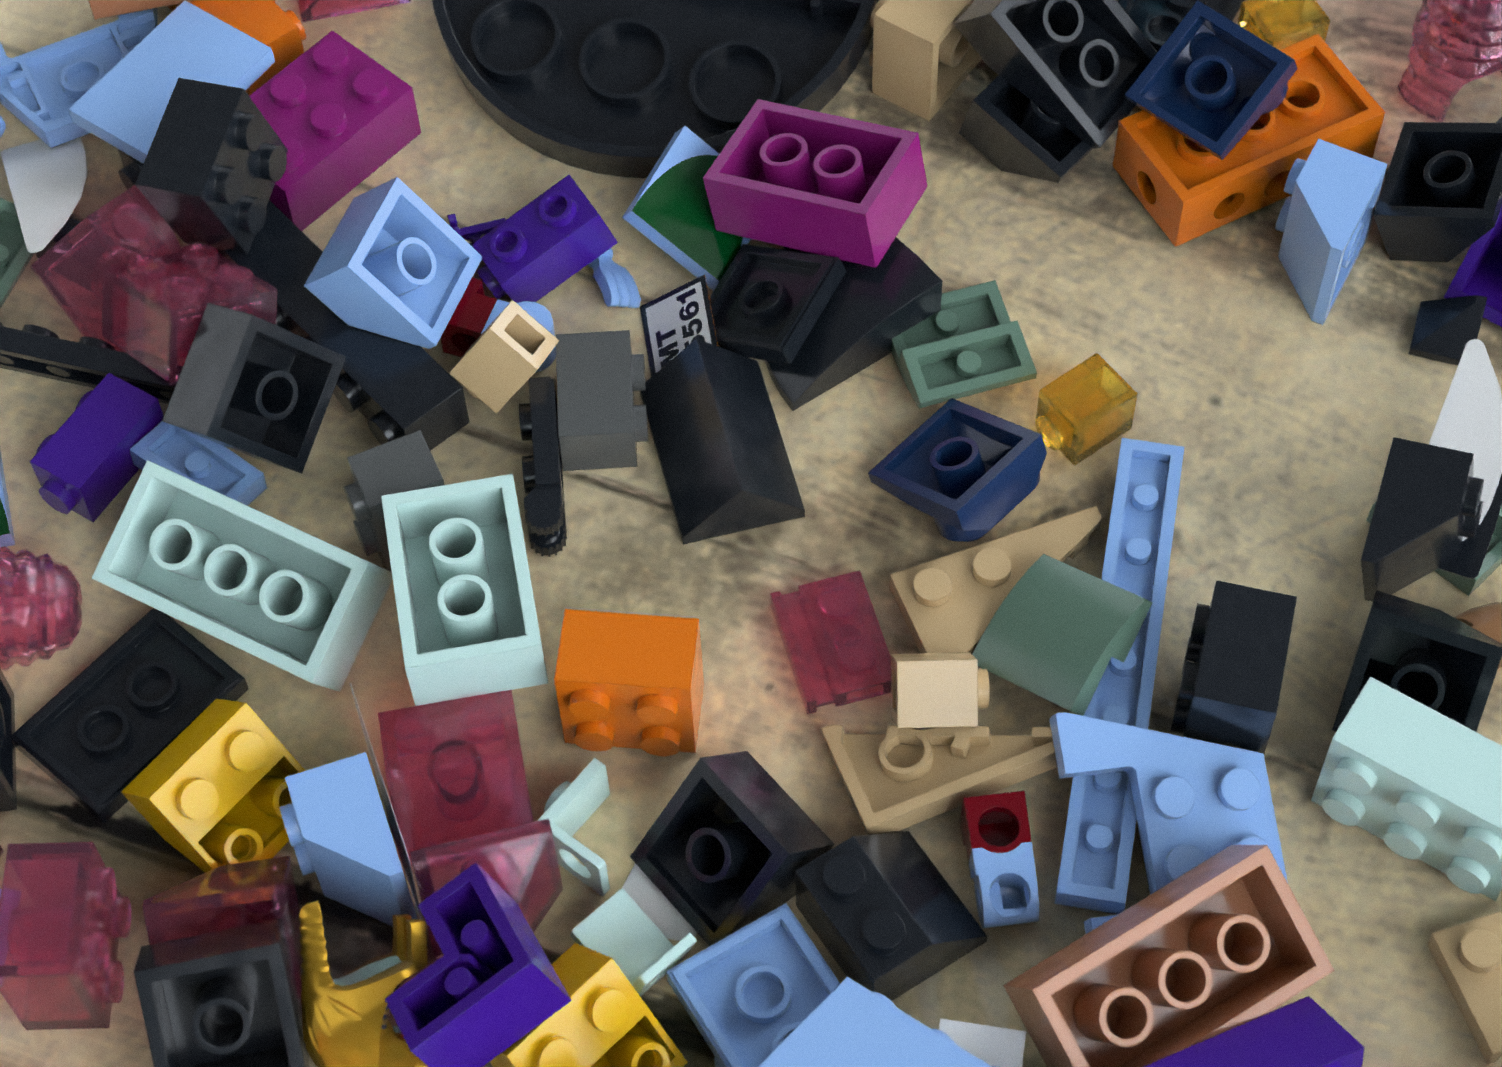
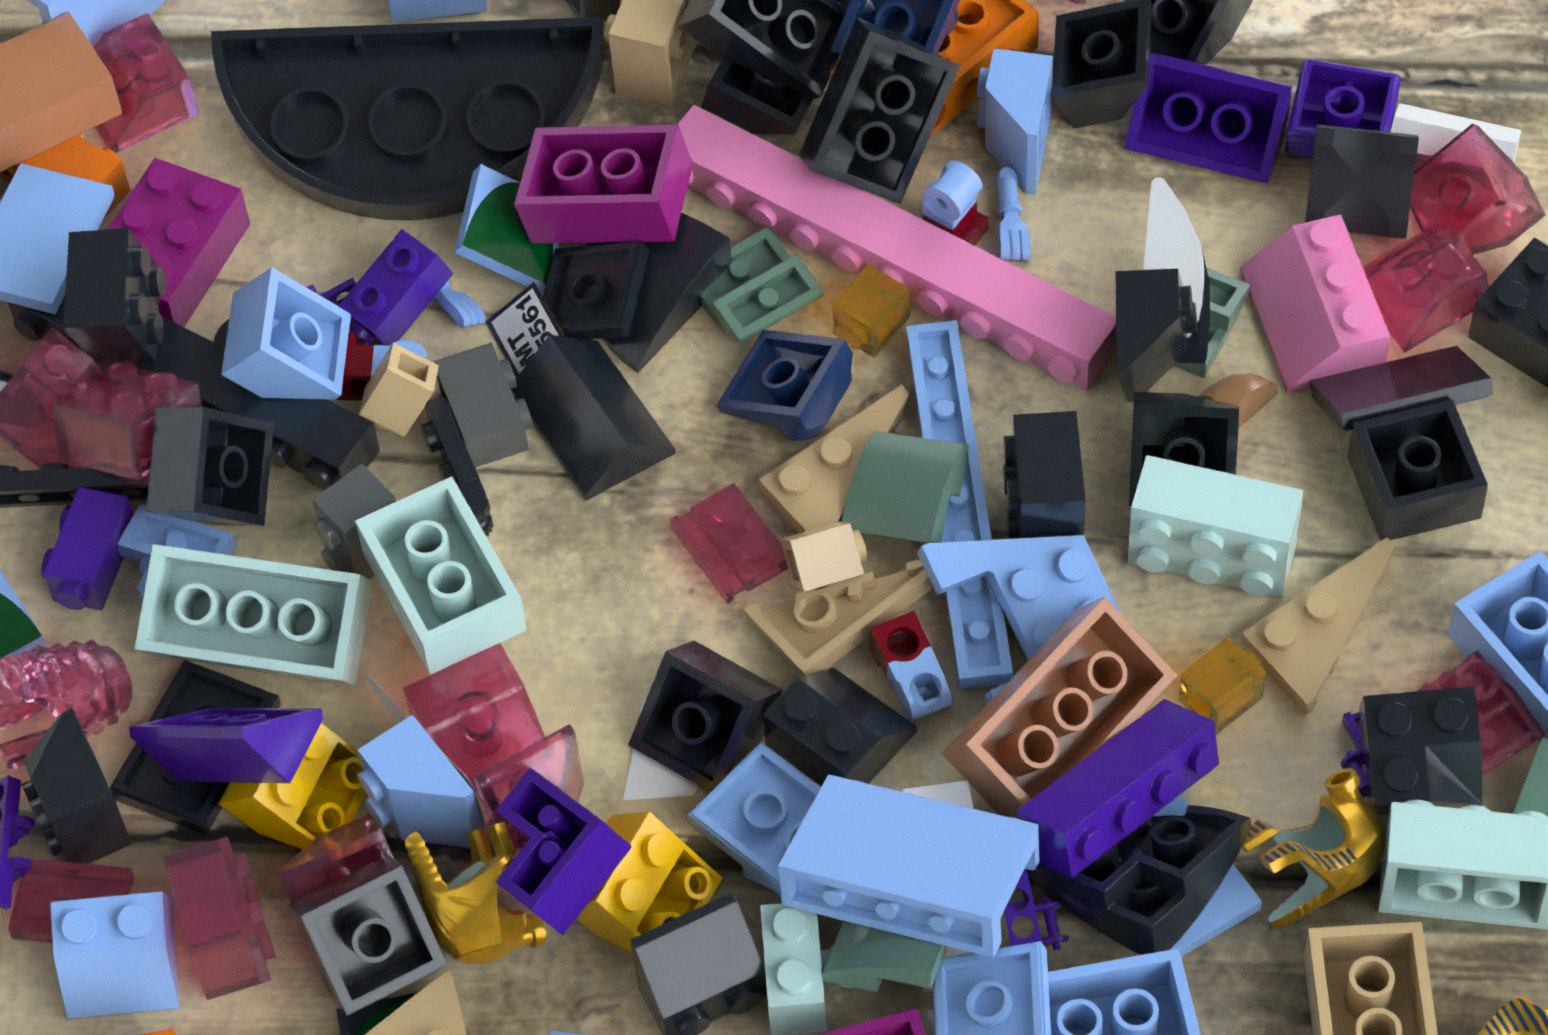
camera: 15 degrees left, 0 degrees up
light aqua bracket [536,758,610,896] -> none
orange brick [554,609,704,756] -> none
light aqua bracket [570,889,697,997] -> none
black slope [1408,295,1487,365] -> none
none -> dark purple slope [129,708,323,784]
none -> bright pink brick [678,105,1116,391]
none -> black slope [799,18,960,204]
none -> light blue leg [922,160,989,246]
none -> light blue piece [994,167,1031,261]
none -> clear yellow brick [1179,636,1266,735]

